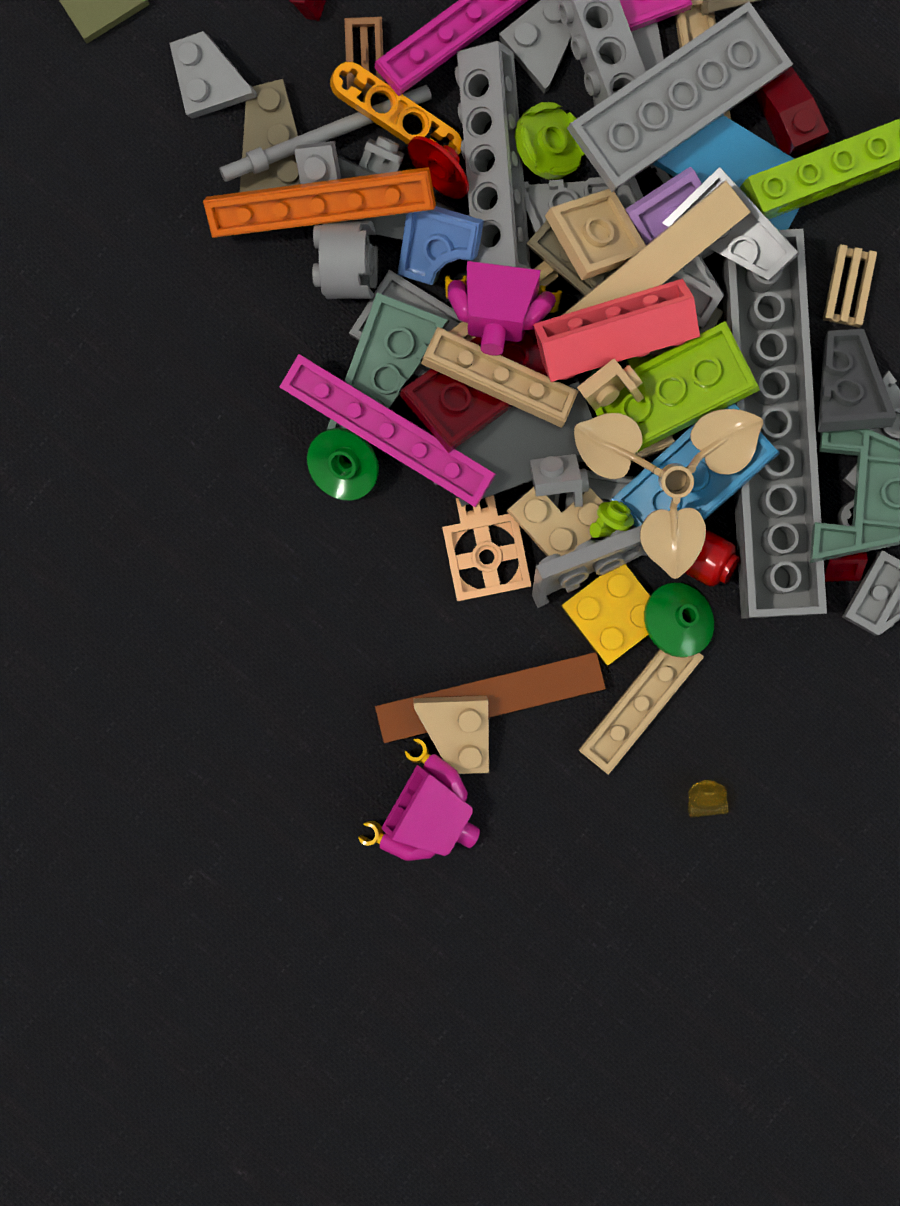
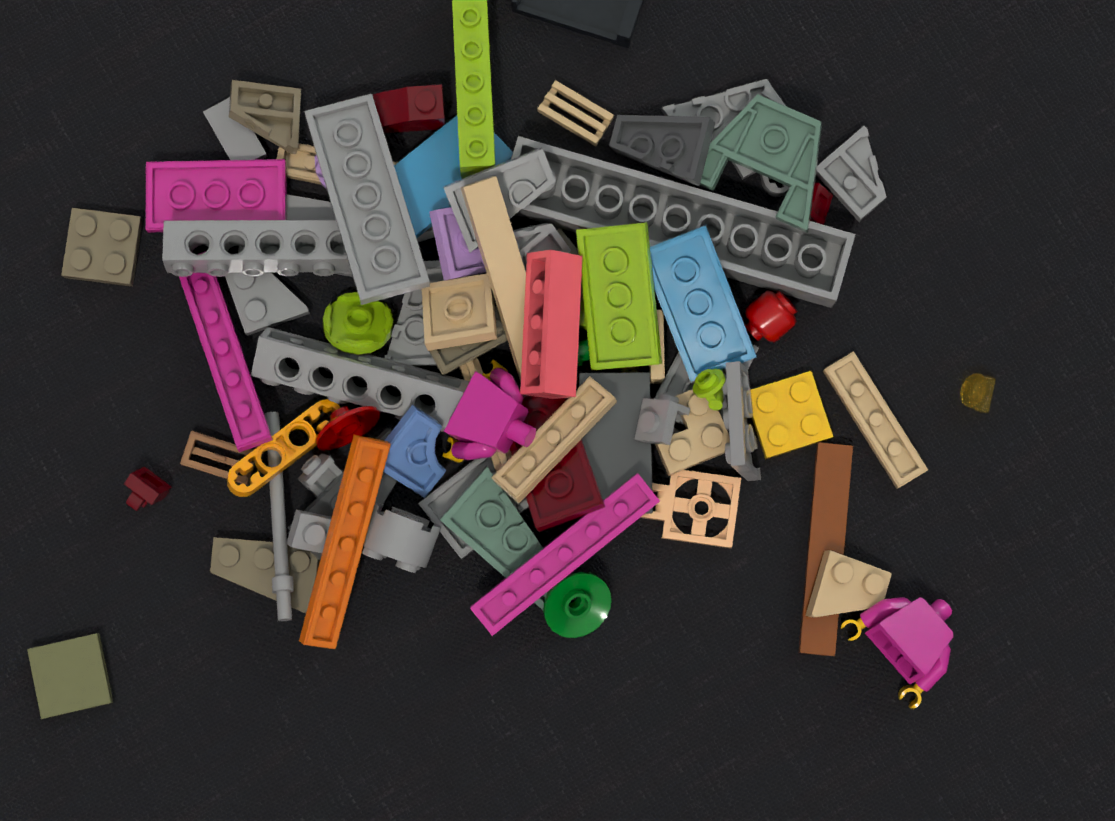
camera: 75 degrees left, 5 degrees down
light grey wing [169,31,257,119] -> none
tan plant [574,409,763,579] -> none
tan bracket [577,358,644,411] -> none
green dish [644,583,714,658] -> none

